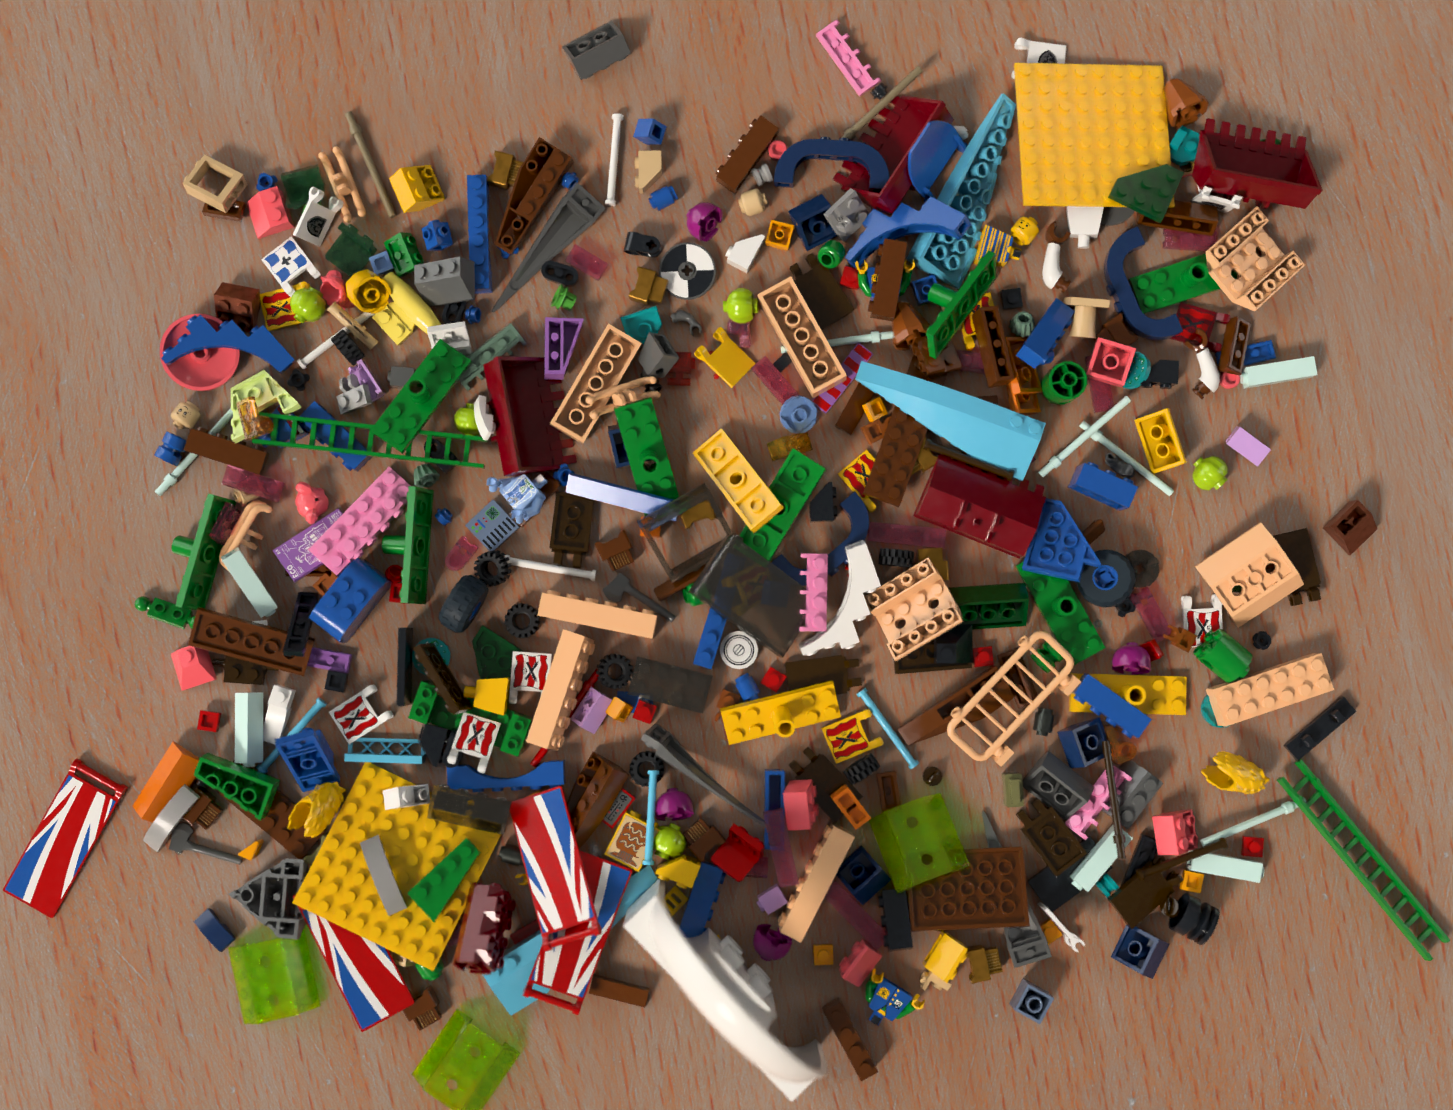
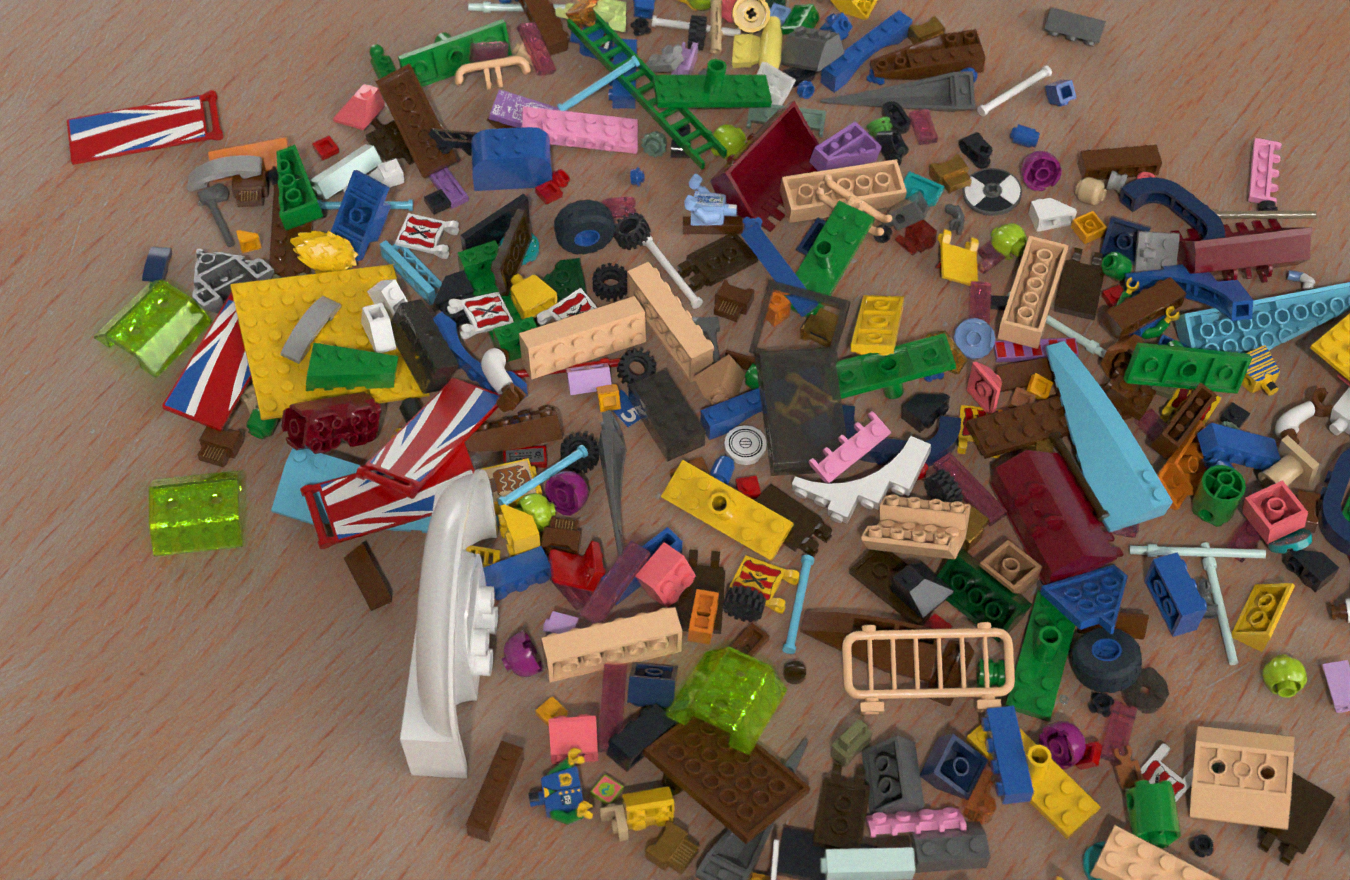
camera: 50 degrees right, 30 degrees down
light aqua brick [221,547,278,618] -> none
coral hair [295,482,329,524] -> none
green plate [382,486,434,605] -> none
sand blue tile [465,499,520,551] -> none
white slope [474,395,496,440] -> none
red plate [632,700,657,724] -> none
tan slope [635,150,662,194] -> none
blue piece [908,120,968,202] -> none
yellow head [1010,217,1039,246] -> none
pearl dark grey brick [1033,707,1055,736] -> none
dark brown bar [1102,741,1126,859] -> none
none -> white slope [361,303,396,353]
none -> piece [481,348,527,412]
none -> medium azure bar [557,55,640,111]
none -> tile [591,774,624,805]
none -> medium nougat slope [694,354,745,405]
none -> black piece [876,130,909,166]
none -> coral slope [967,361,1002,415]
none -> medium nougat slope [979,540,1042,594]

